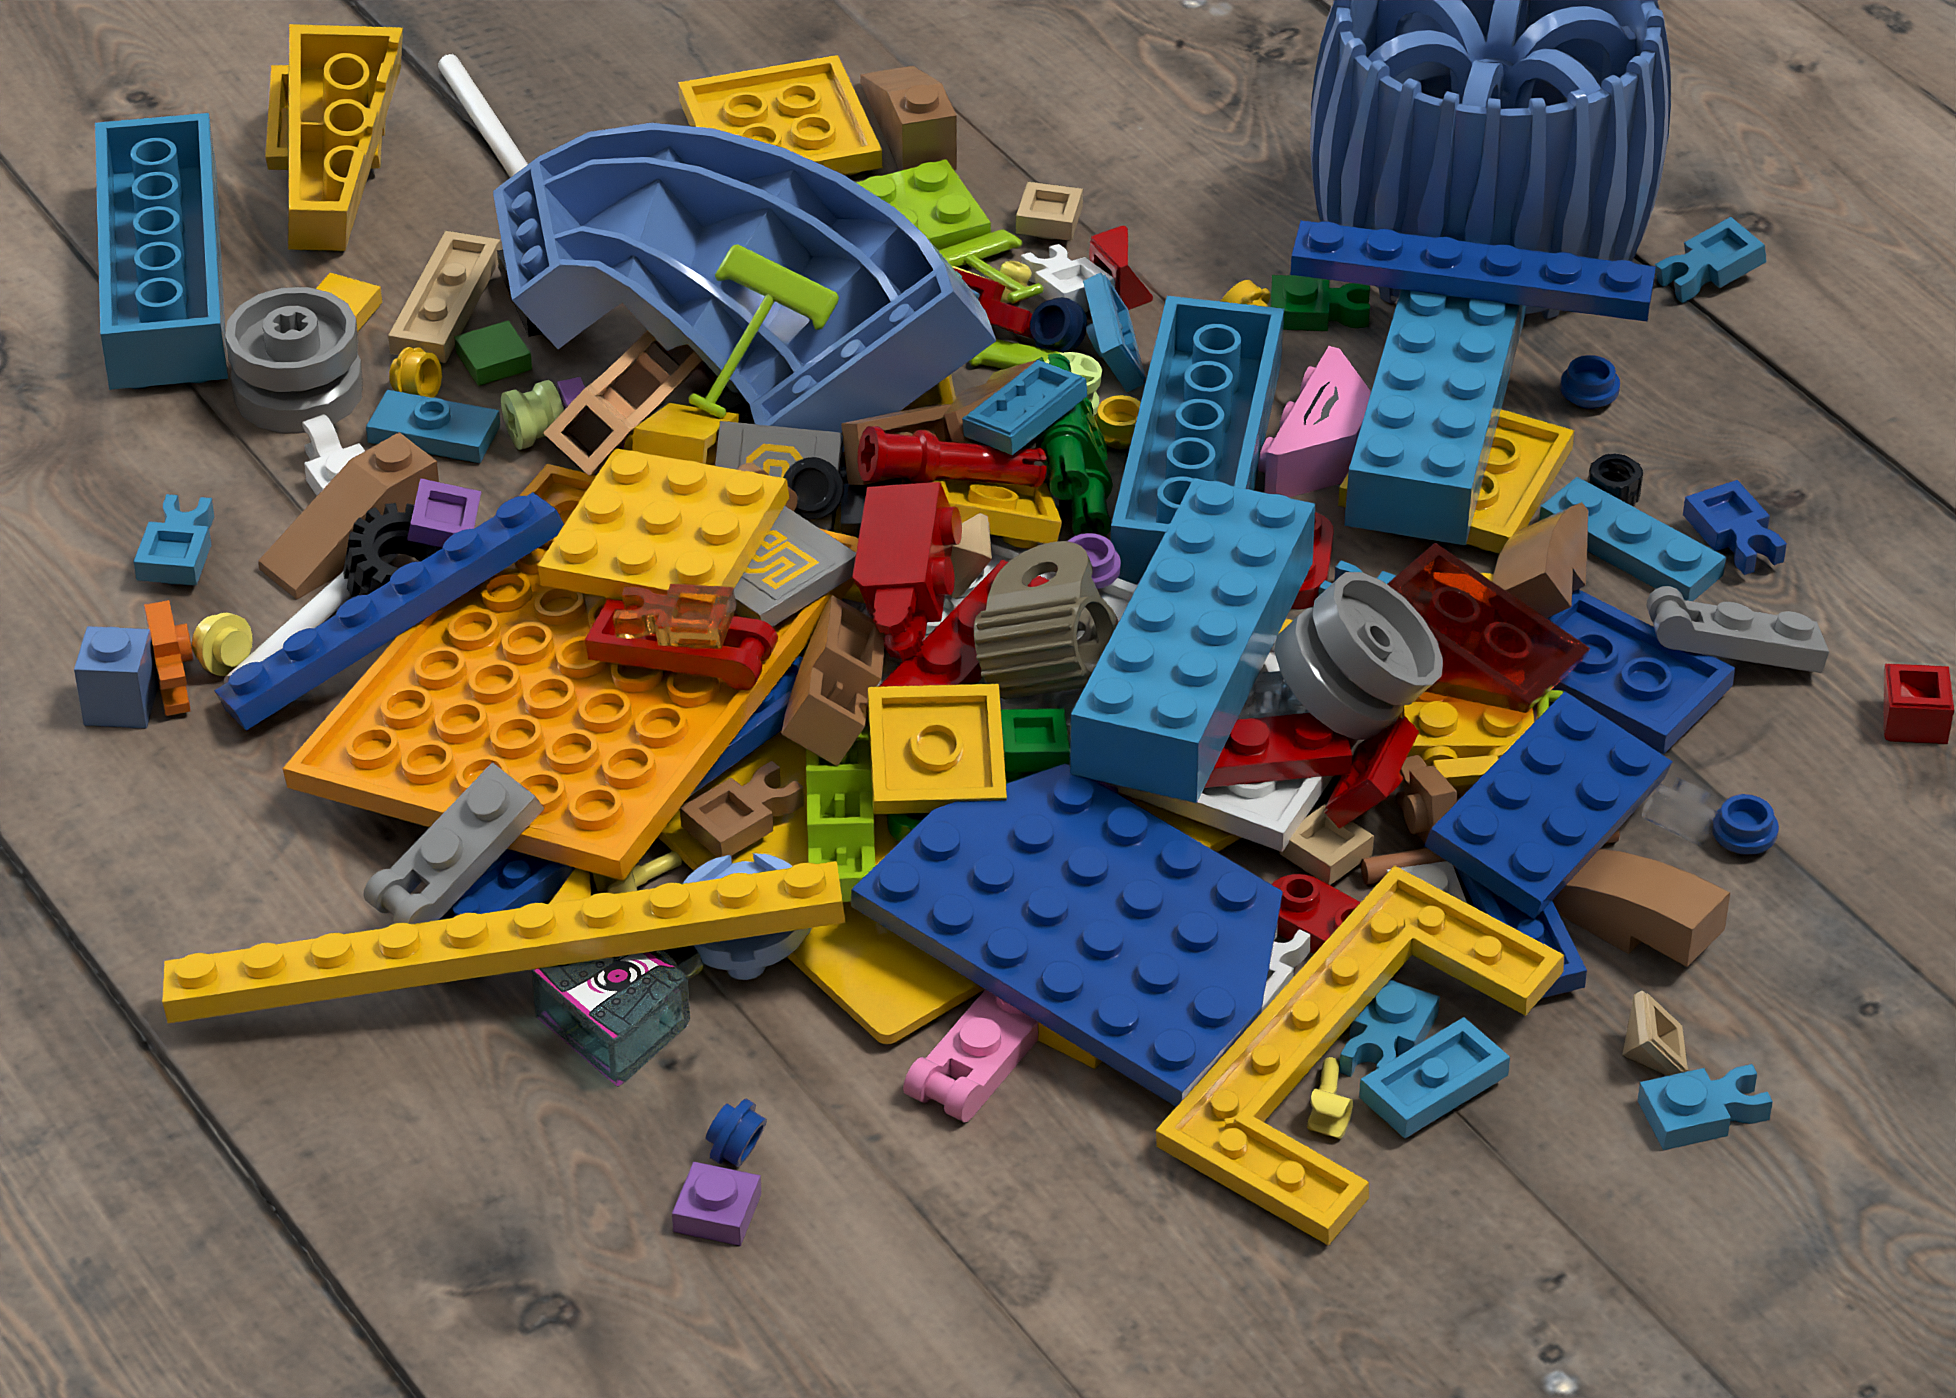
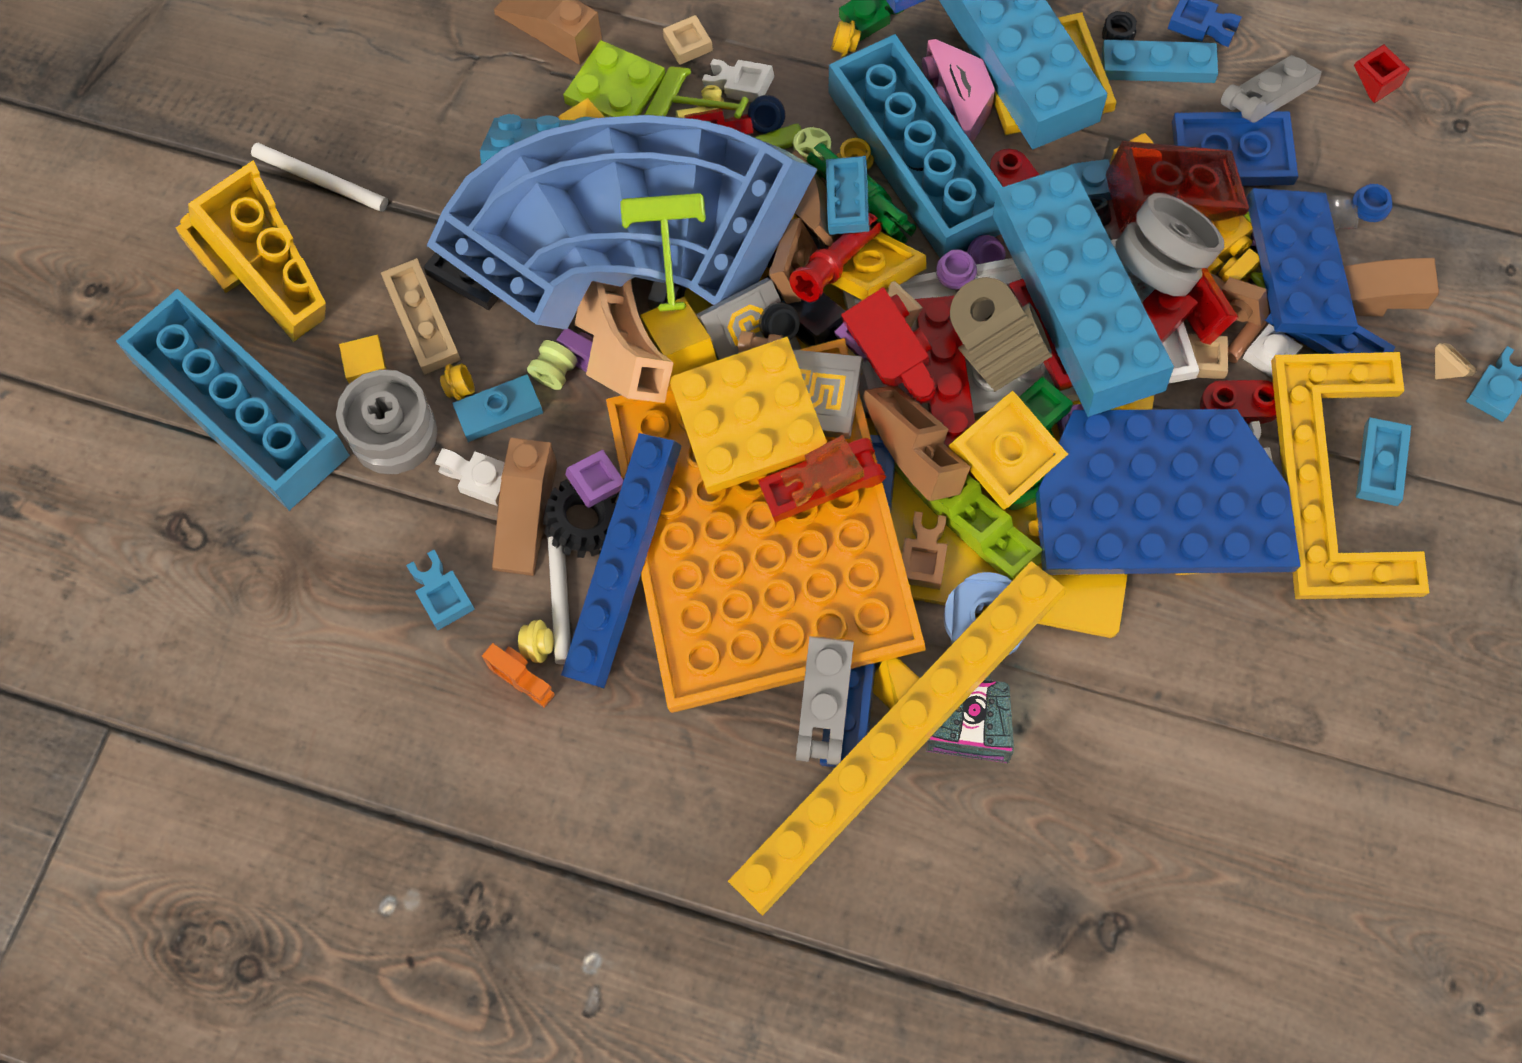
camera: 35 degrees left, 25 degrees up
medium blue brick [74,626,159,728] -> none
bright green tile [454,320,532,386] -> none
medium lavender plate [672,1162,761,1246] -> none
yellow plate [678,55,882,176] -> none
blue plate [705,1098,767,1167] -> none
bright pink plate [903,989,1038,1122] -> none
dark azure plate [1083,272,1146,392] -> none
red slope [1089,226,1153,310] -> none
light yellow hand [1307,1057,1353,1139] -> none
dark azure plate [1339,980,1440,1077] -> none
medium nougat slope [1491,502,1588,631] -> none

